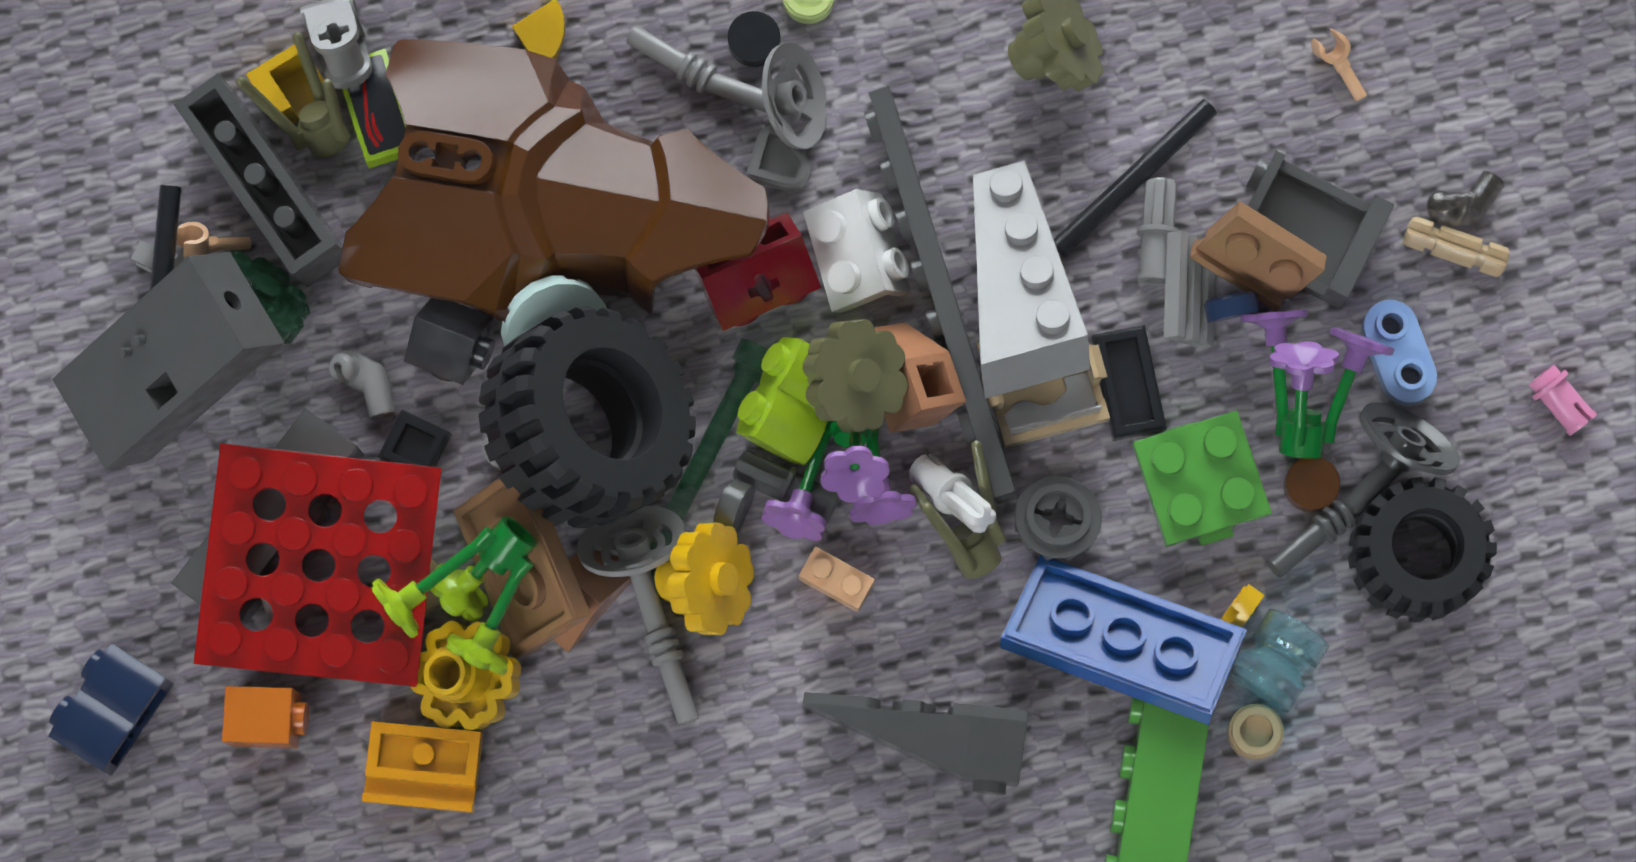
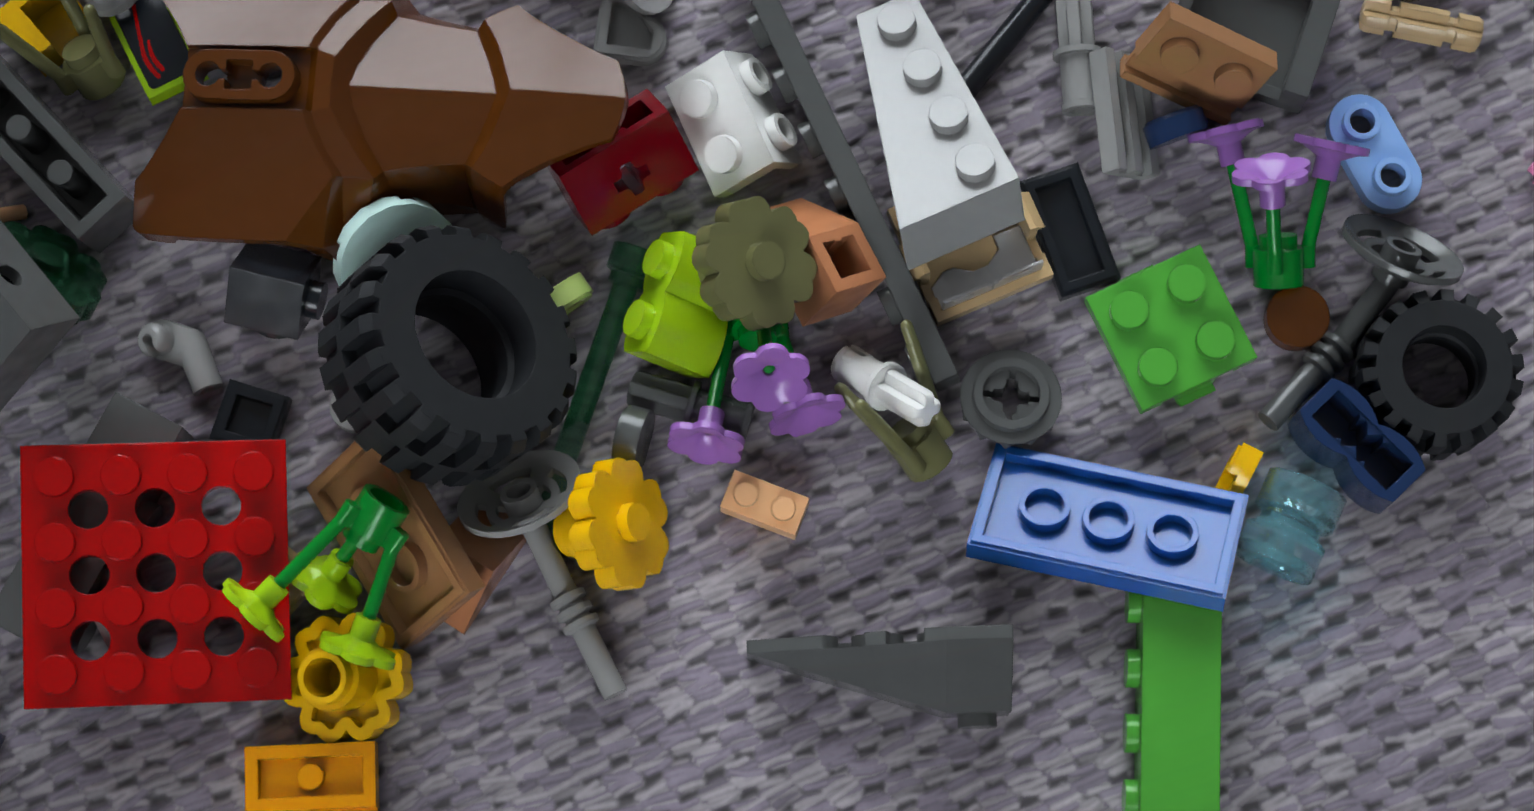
camera: 10 degrees left, 0 degrees up
orange brick [222,686,309,749] -> none
tan tile [1227,704,1284,760] -> none
none -> yellowish green tile [550,272,593,315]
none -> dark blue brick [1287,378,1426,514]

